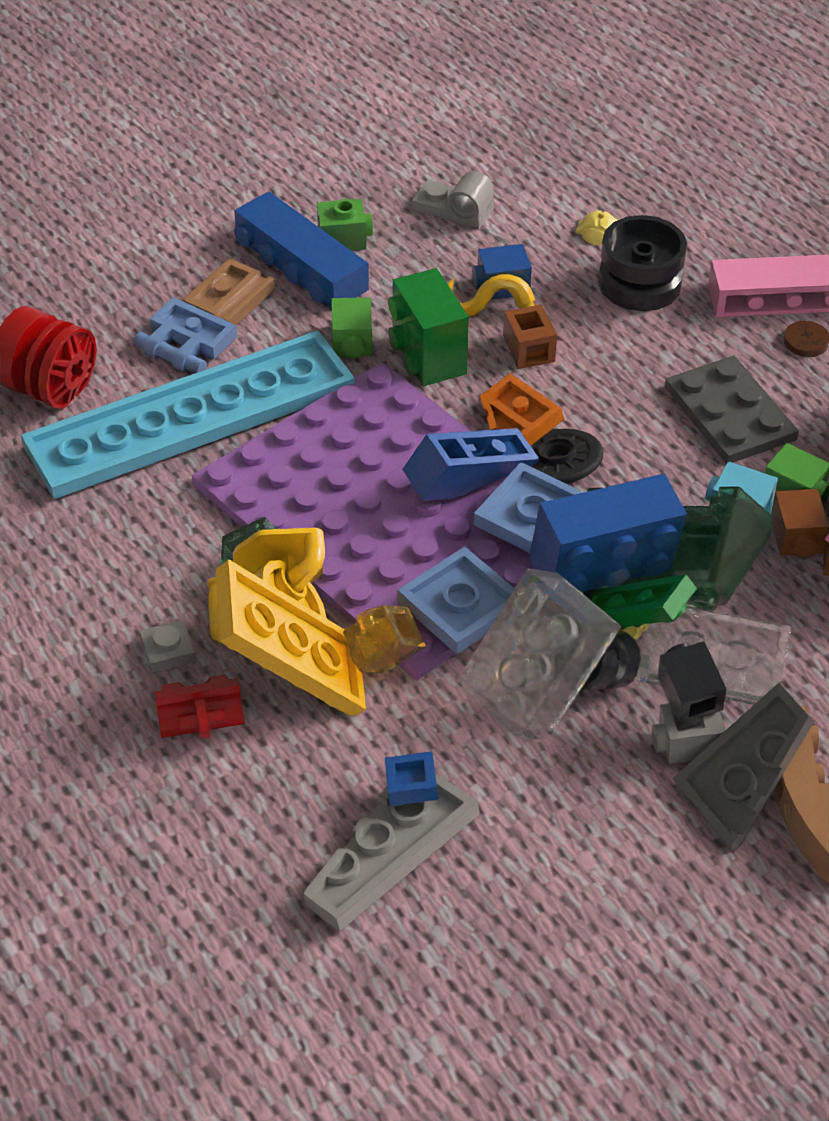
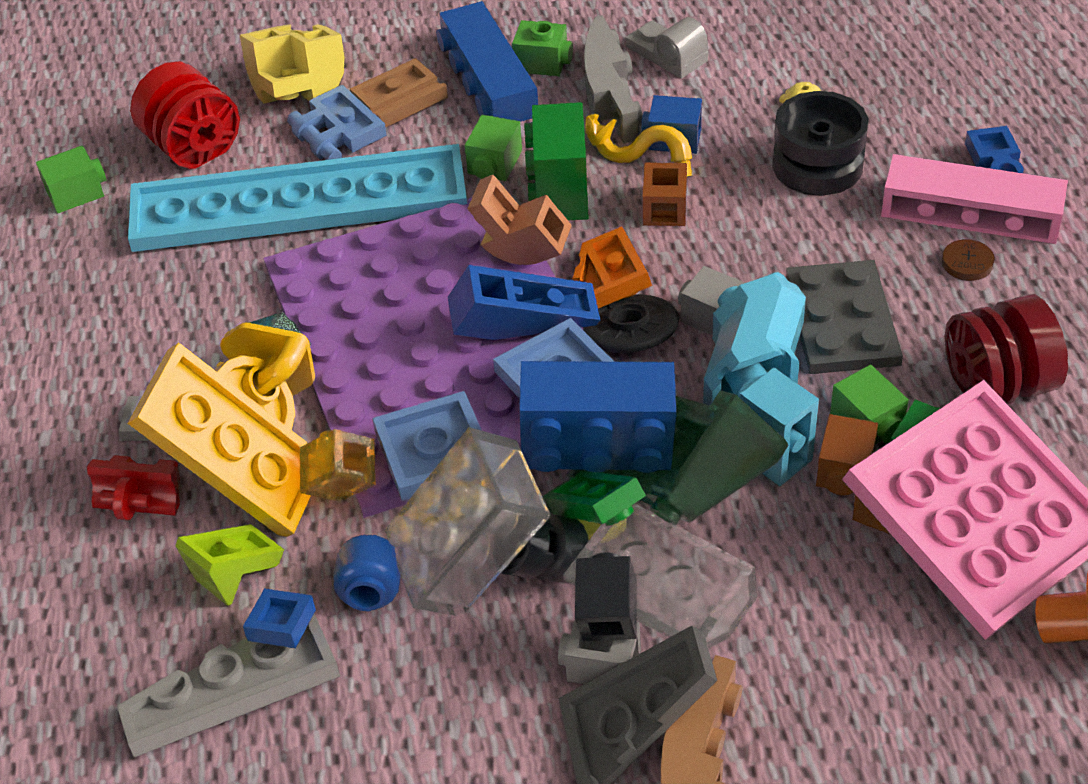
camera: 25 degrees right, 0 degrees up
none -> lime slope [175,524,284,606]
none -> light yellow brick [240,24,345,104]
none -> blue head [333,534,402,611]
none -> nougat brick [467,175,572,265]
none -> light grey slope [584,15,643,143]
none -> light grey brick [678,266,745,336]
none -> medium azure brick [703,272,806,425]
none -> blue plate [965,126,1024,173]

